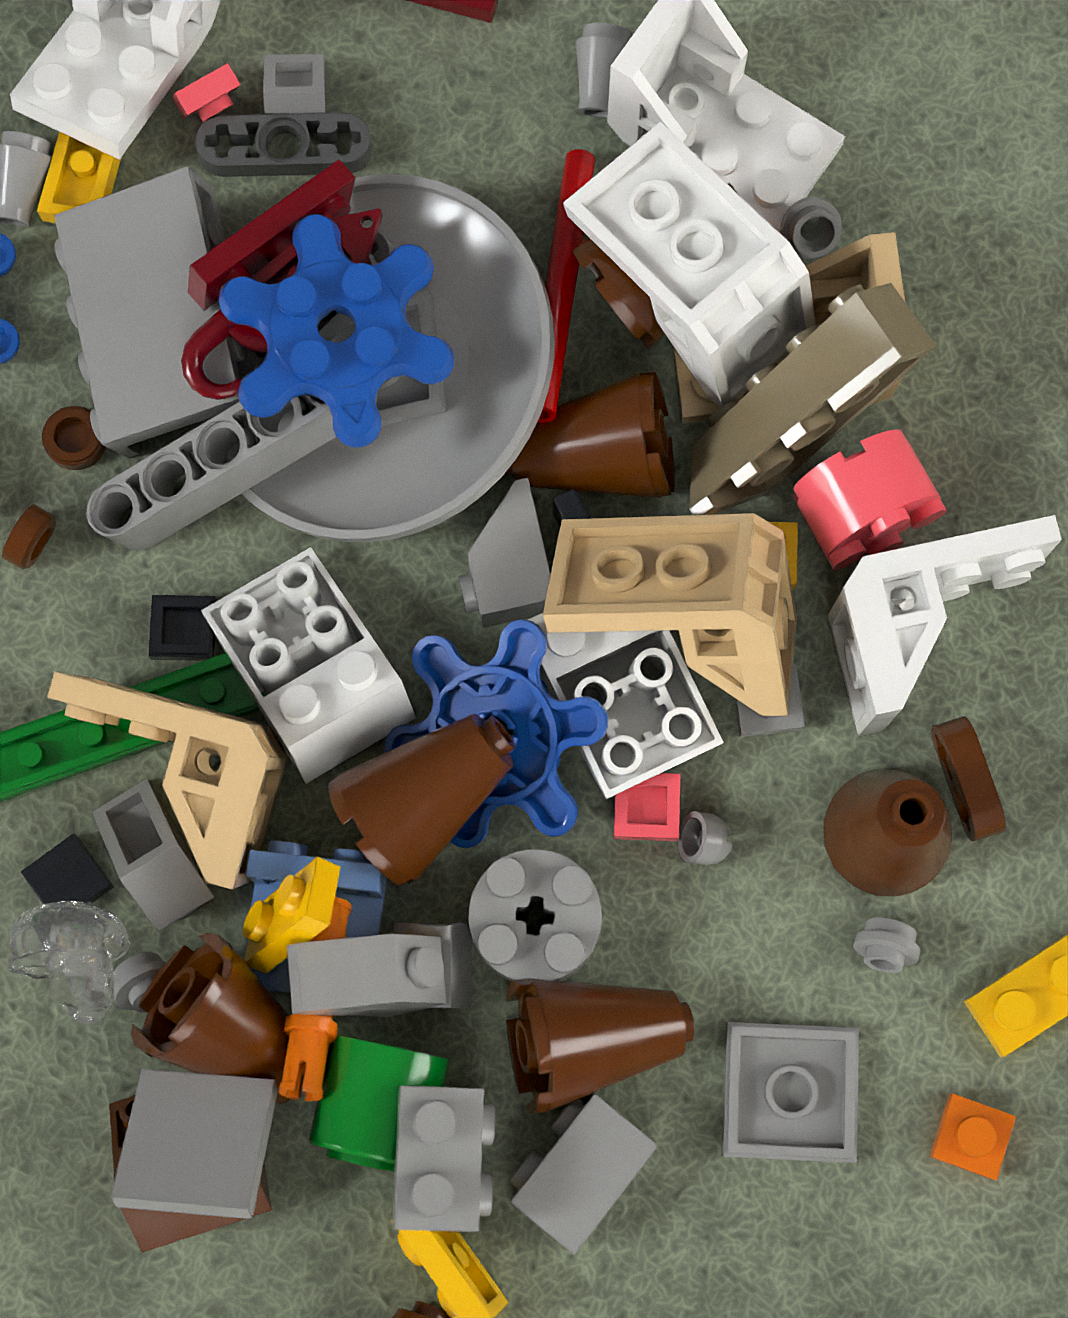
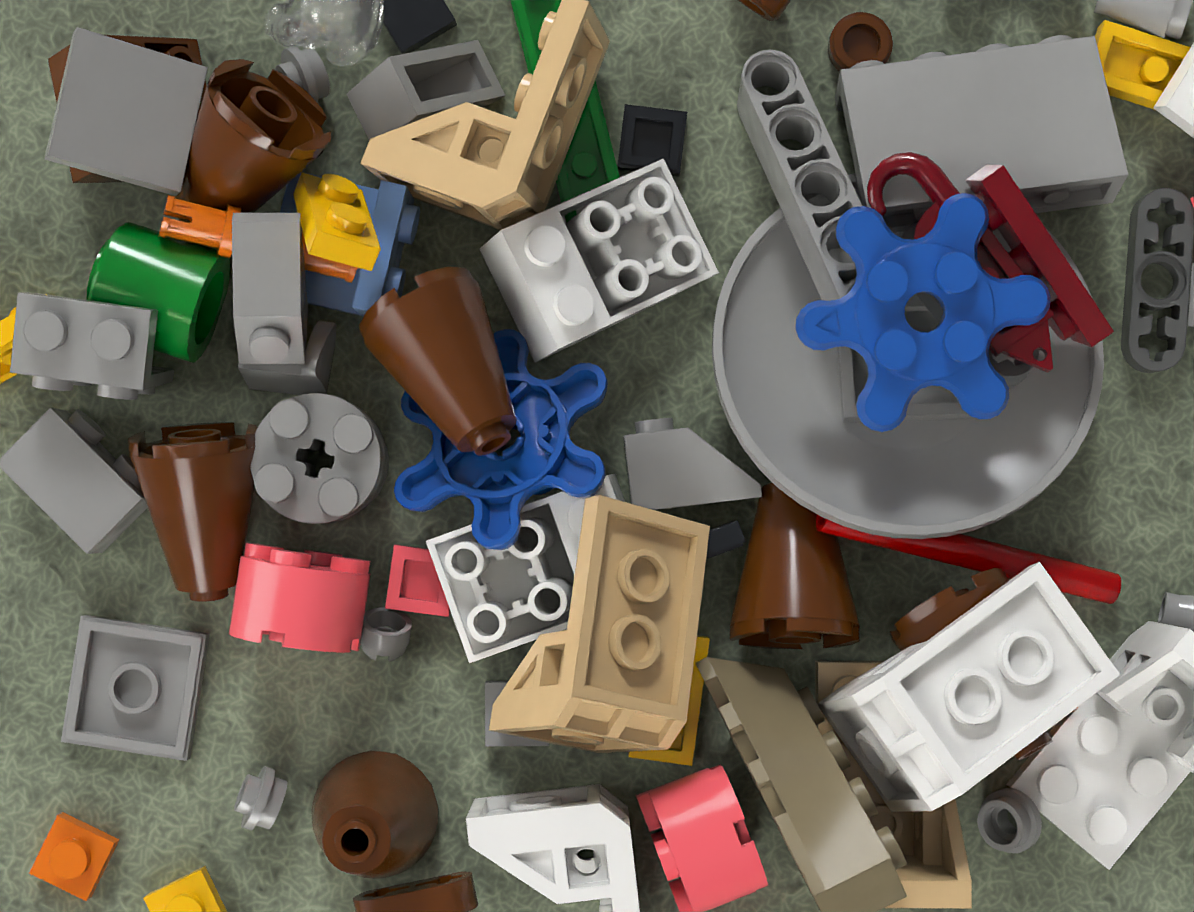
camera: 95 degrees right, 10 degrees up
none -> coral brick [229,543,371,653]

